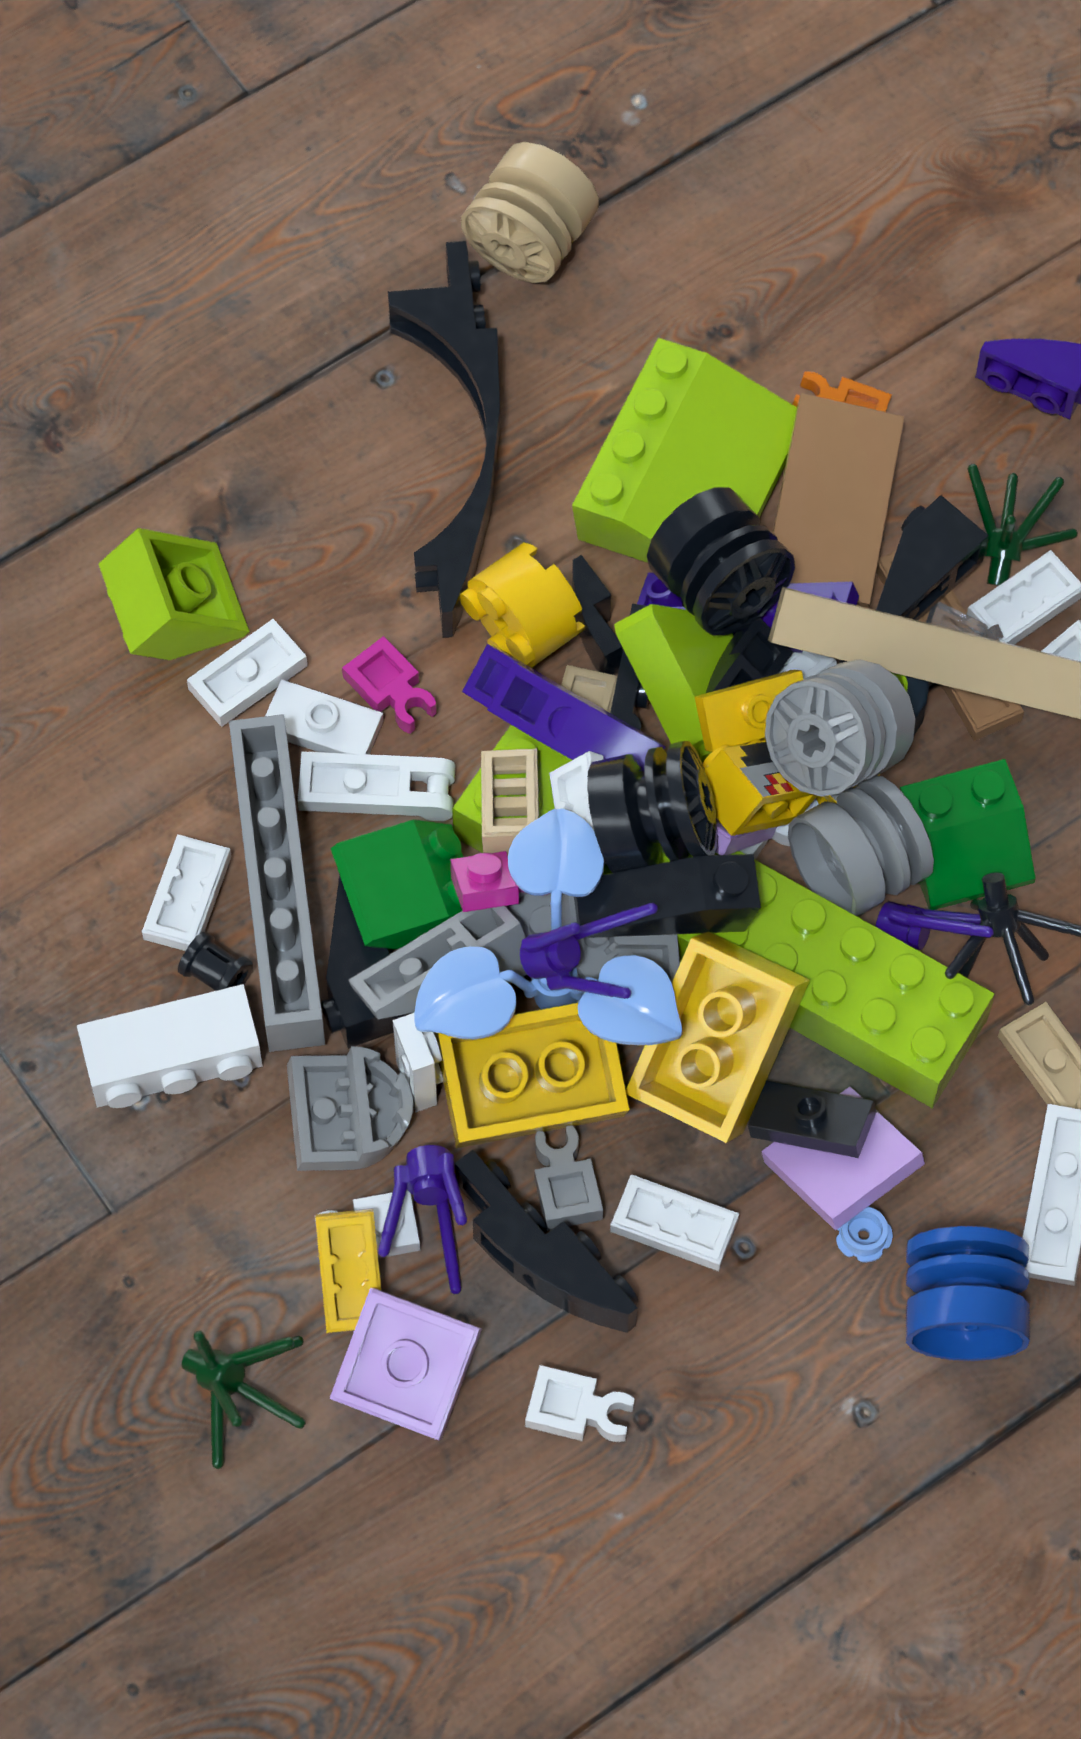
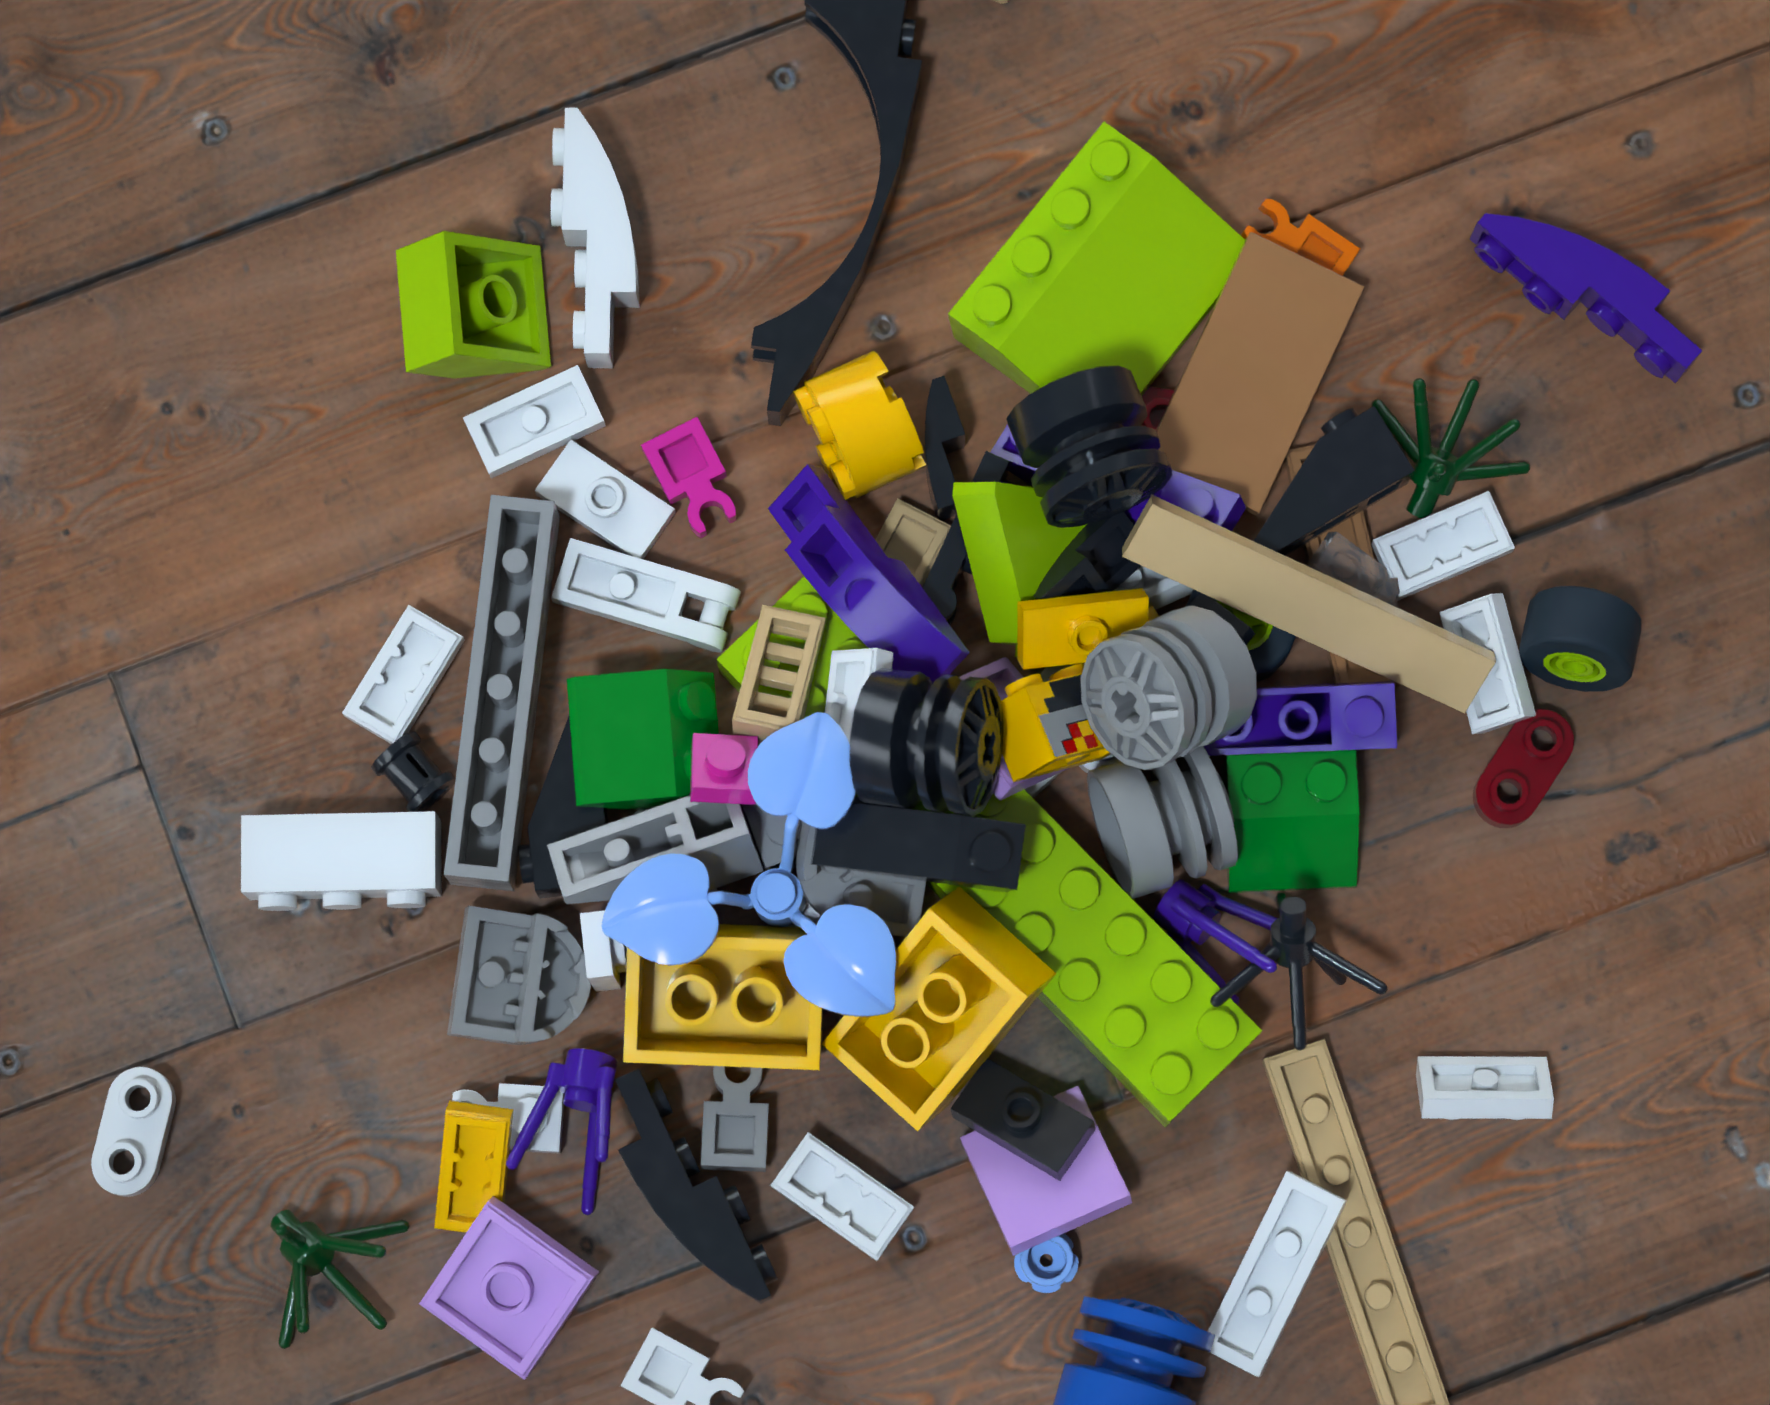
camera: 15 degrees right, 15 degrees up
dark purple plant [520,903,658,999] -> none
none -> white plate [91,1067,176,1197]
none -> white slope [551,108,639,368]
none -> dark purple slope [1203,681,1397,756]

